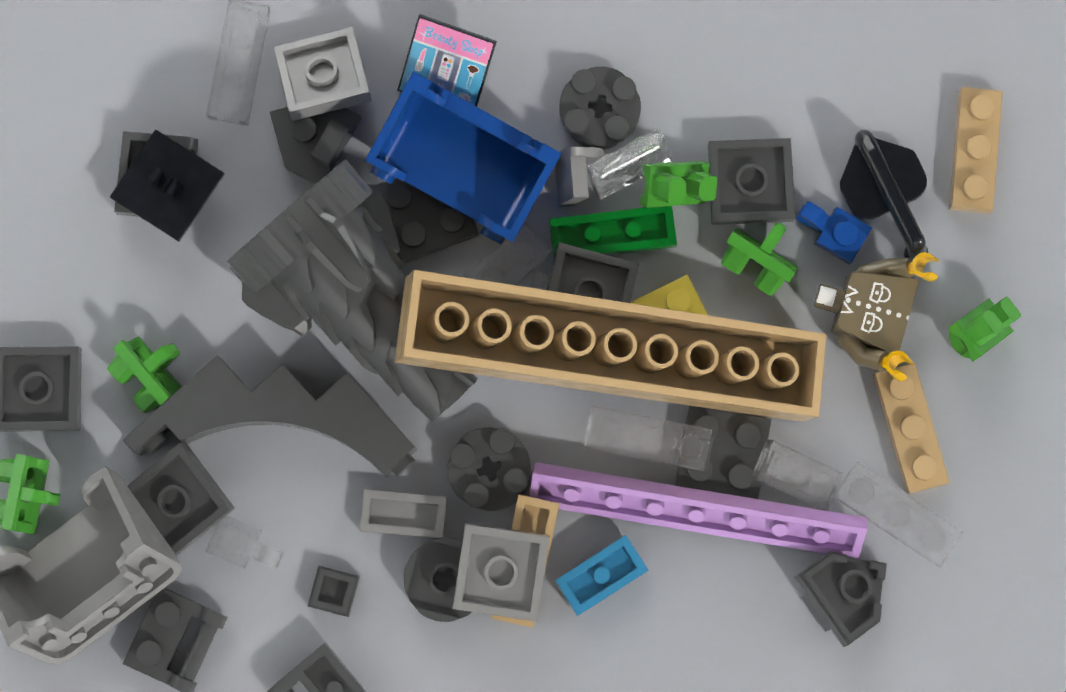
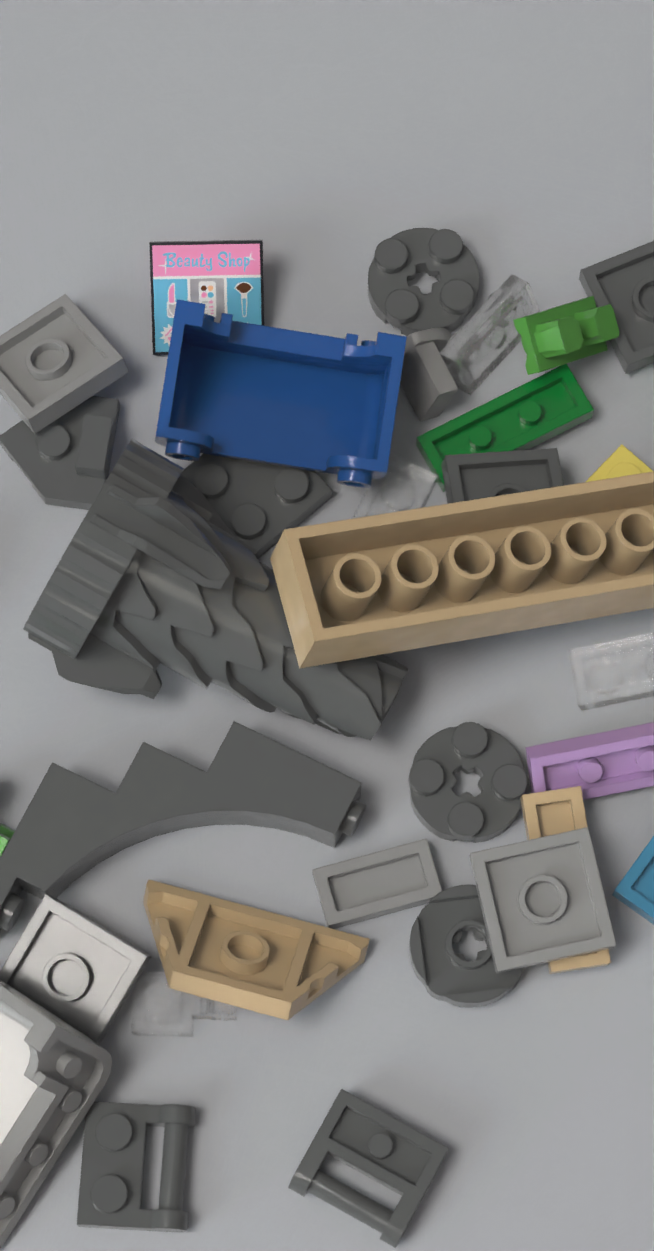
camera: 20 degrees left, 10 degrees down
dark grey tile [308,565,360,617] -> none
none -> tan wing [143,879,370,1020]

